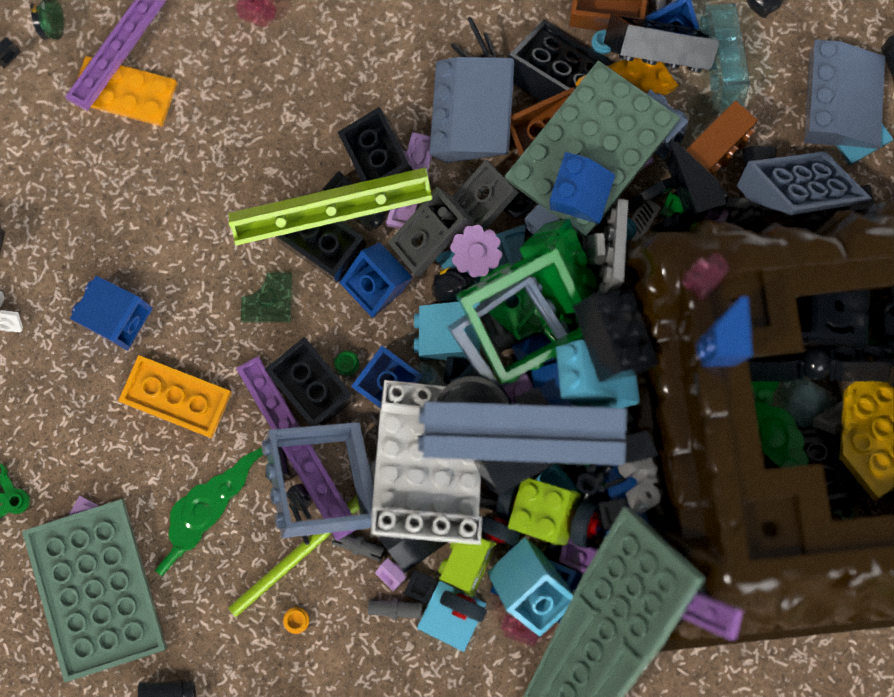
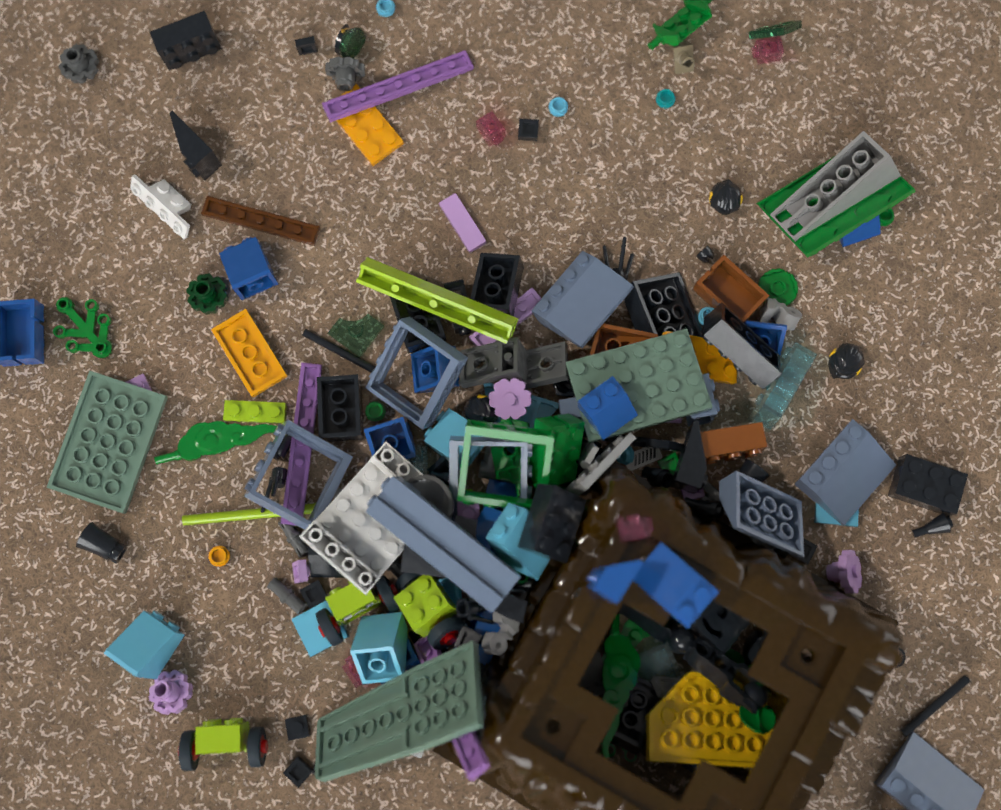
camera: 30 degrees right, 0 degrees up
none -> dark green plant [186,273,228,315]
none -> reddish brown tile [201,196,320,246]
none -> lime plate [223,400,287,424]
none -> black bar [302,329,376,373]
none -> dark grey plant [325,57,366,91]
none -> sand blue window [366,317,468,429]
none -> lavender tile [439,193,486,253]
none -> blue slope [633,542,719,628]

